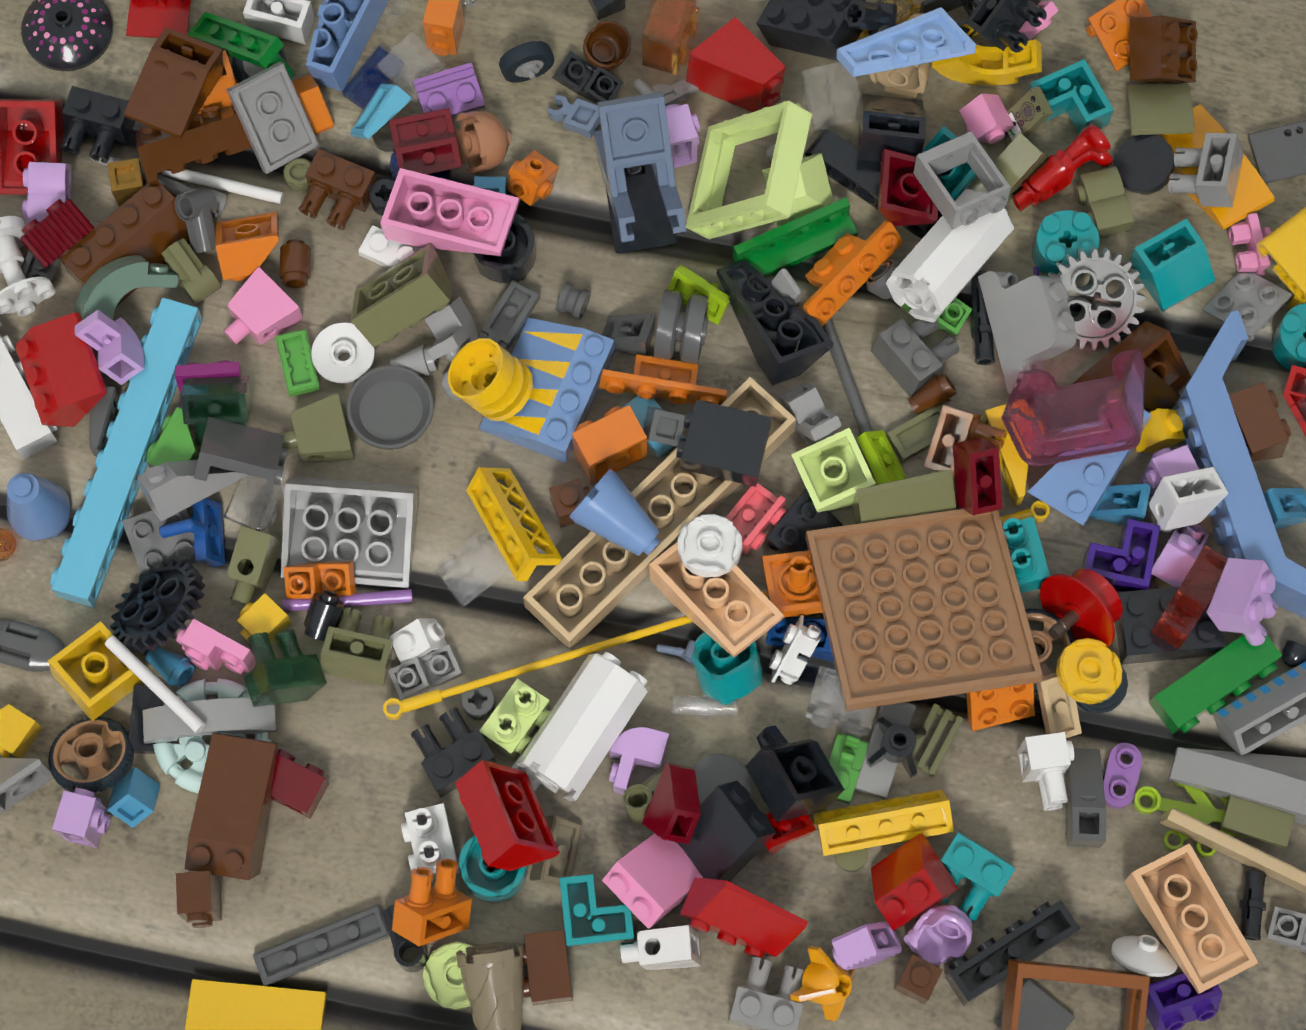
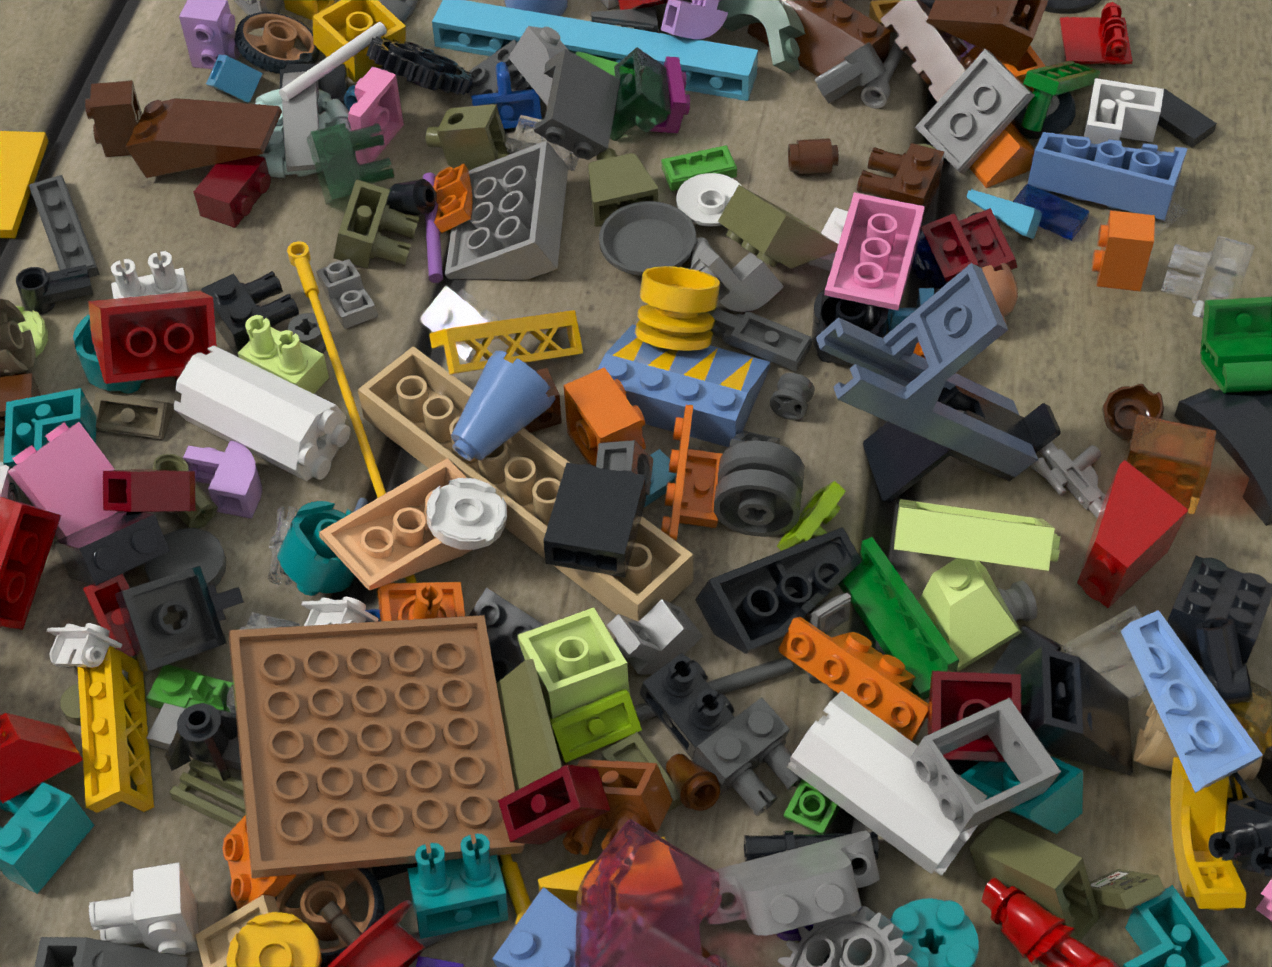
camera: 90 degrees right, 20 degrees down
white bar [162,168,284,204] -> none
olive piece [162,238,221,305] -> none
orange slope [215,212,279,281] -> none
bright pink torso [223,267,303,345] -> none
yellow brick [237,593,292,650] -> none
clear piece [376,31,449,104] -> none
white bracket [389,618,447,664] -> none
orange brick [392,859,472,946] -> none
medium lavender plate [413,62,485,117] -> none
black wheel [499,41,555,83] -> none
sand blue plate [547,95,600,138] -> none
black slope [552,51,624,104] -> none
lavender brick [665,104,700,168] -> none
coral bracket [725,483,787,555] -> none
bright pink brick [959,93,1014,144] -> none
none -> white hinge [46,623,122,668]
none -> black brick [639,653,735,759]

